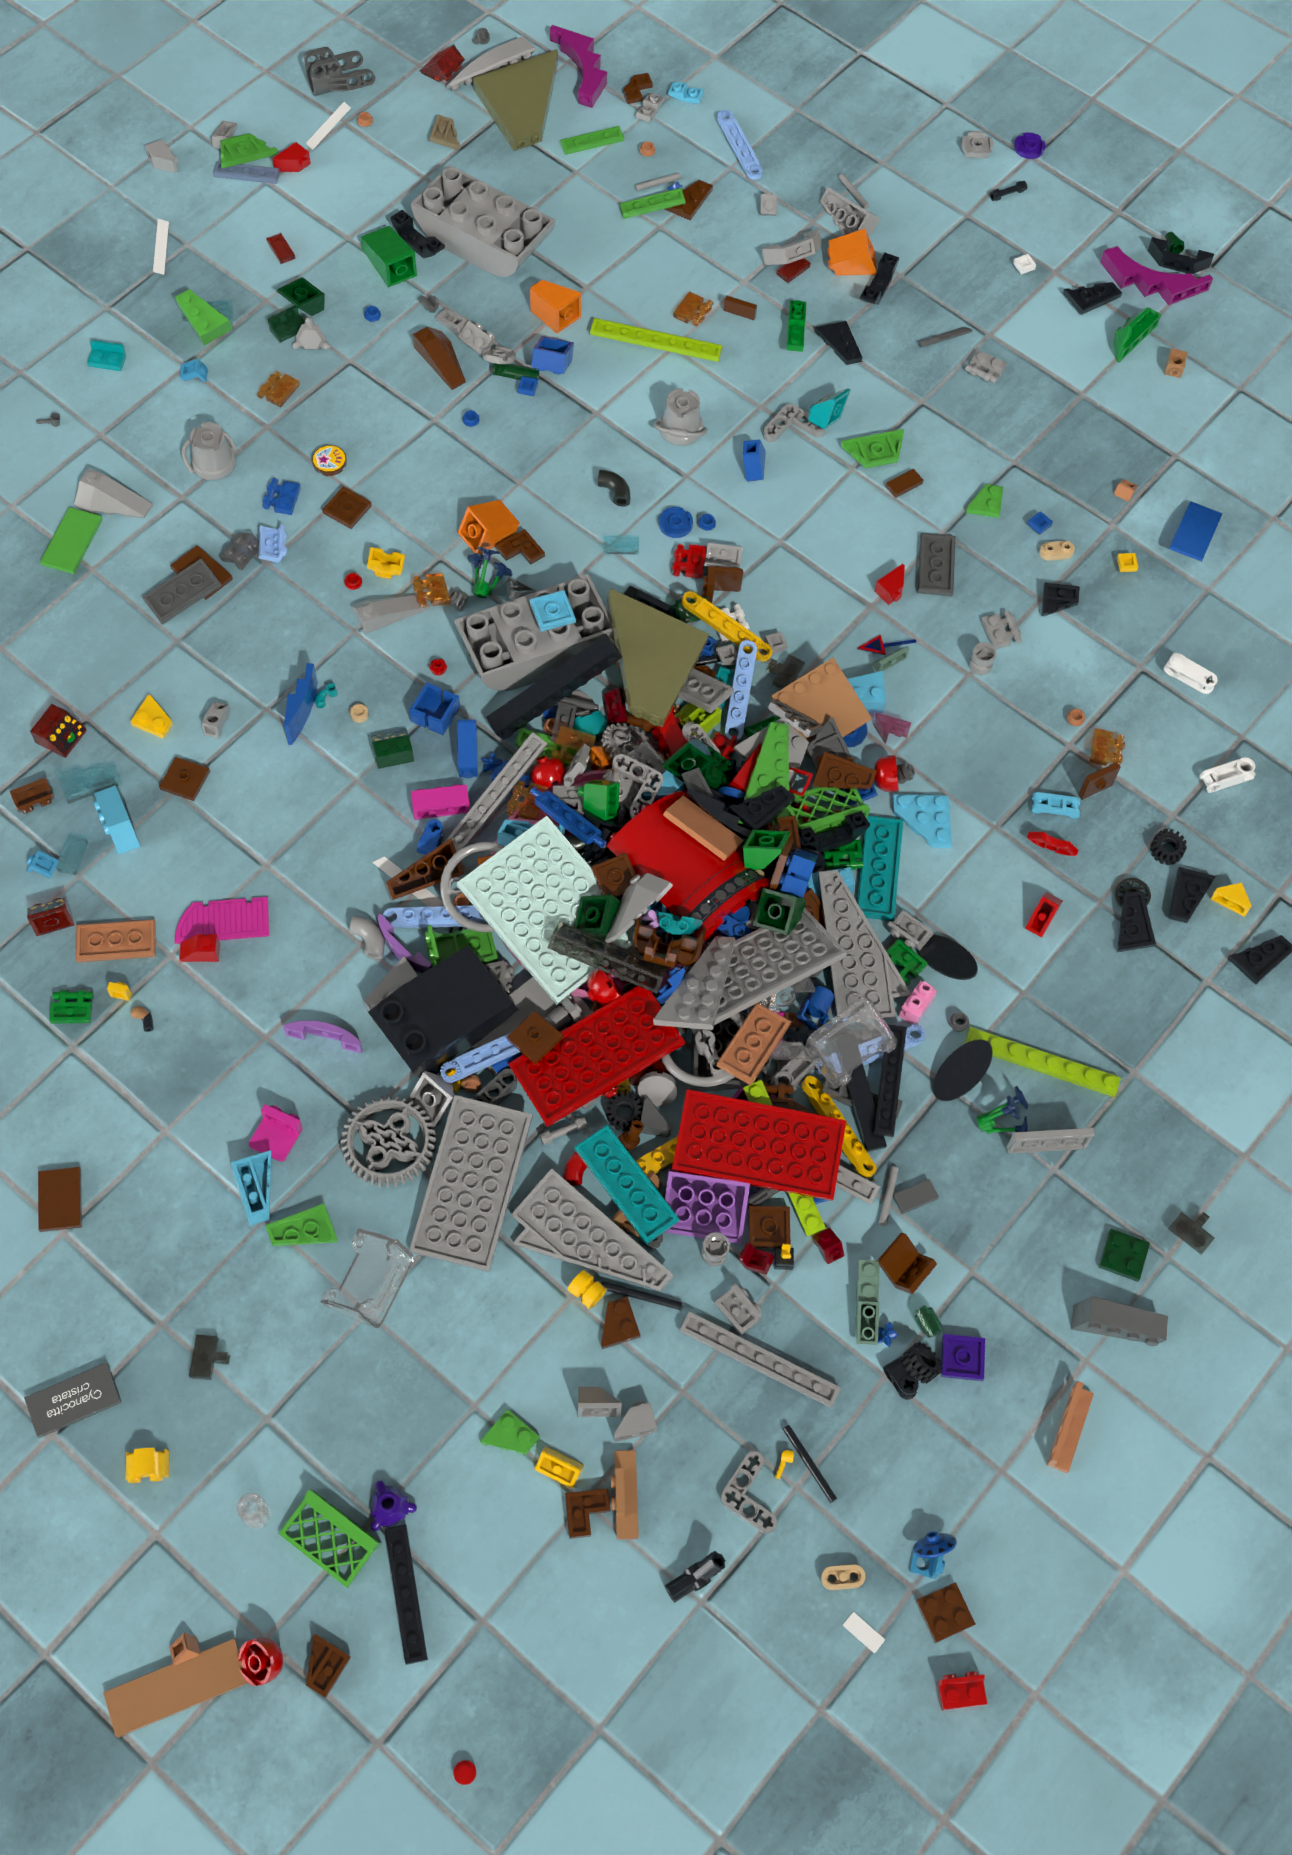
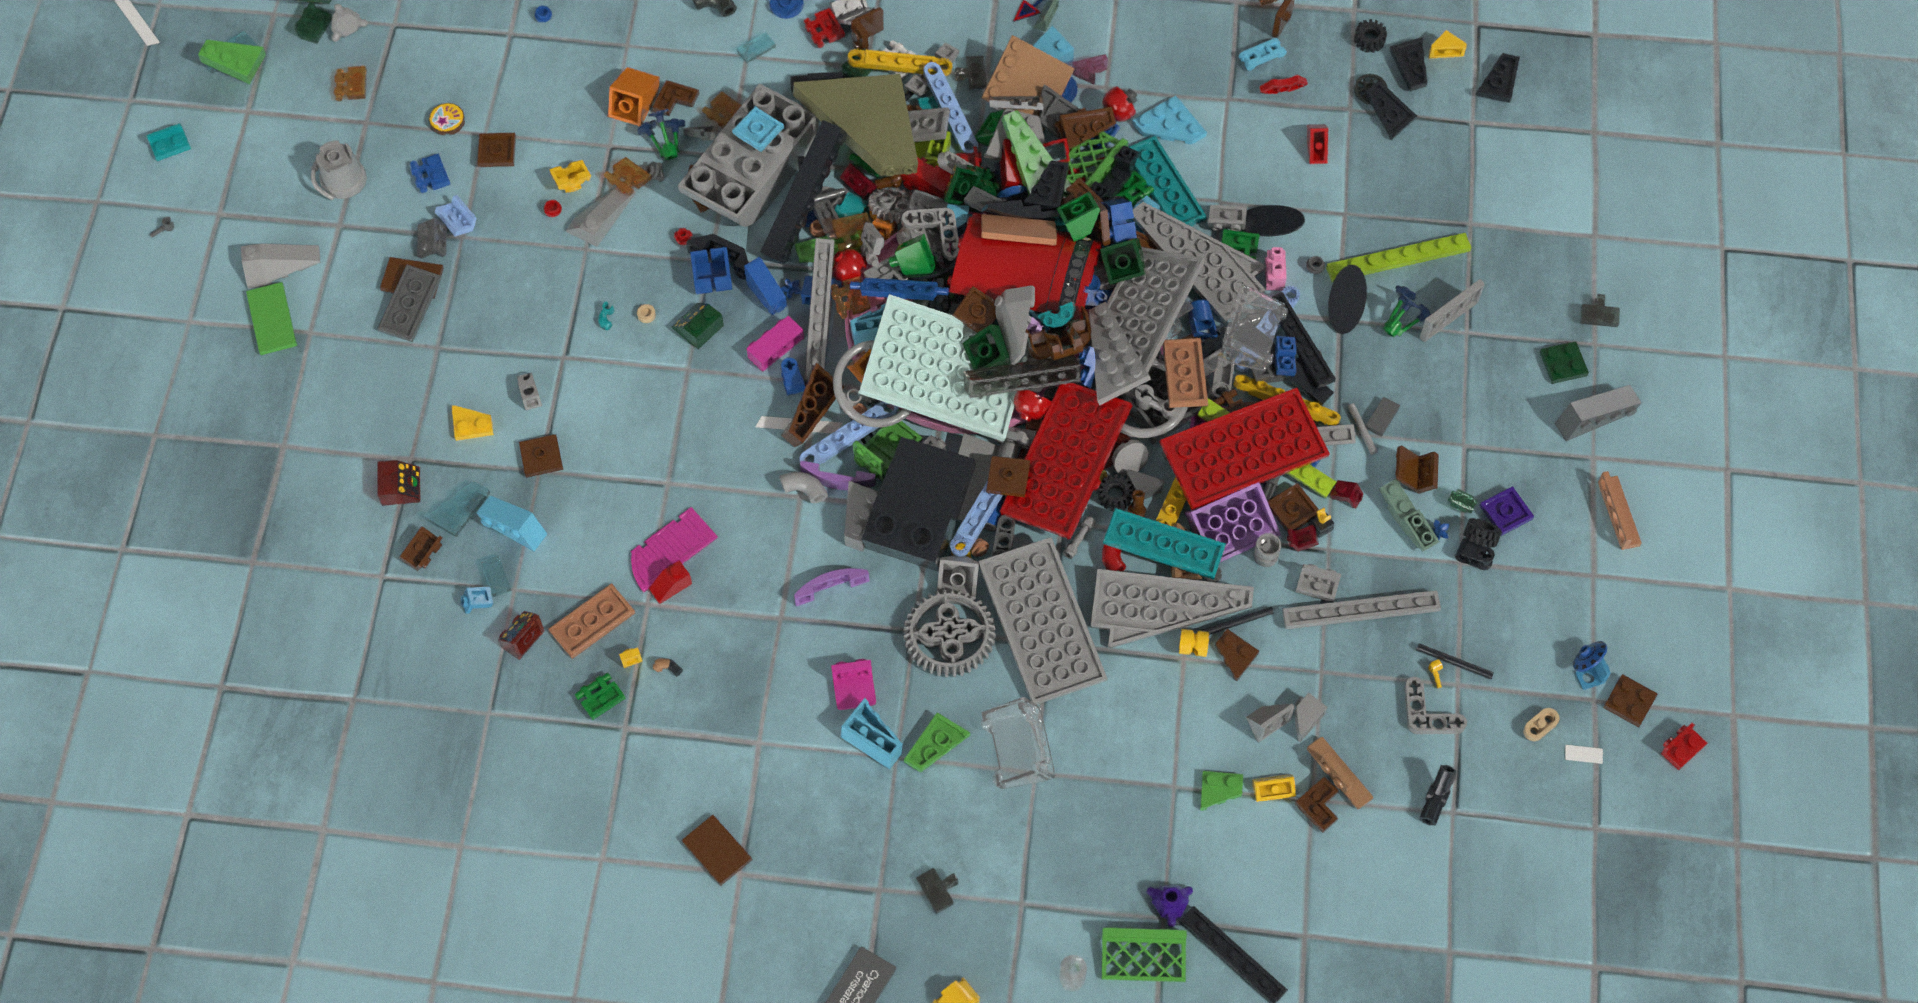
camera: 30 degrees left, 0 degrees up
dark azure bracket [180,359,208,382] -> none
blue slope [284,663,318,745] -> none
none -> black slope [686,234,749,280]
none -> clear orange plate [702,91,742,128]
none -> blue slope [1275,336,1296,376]

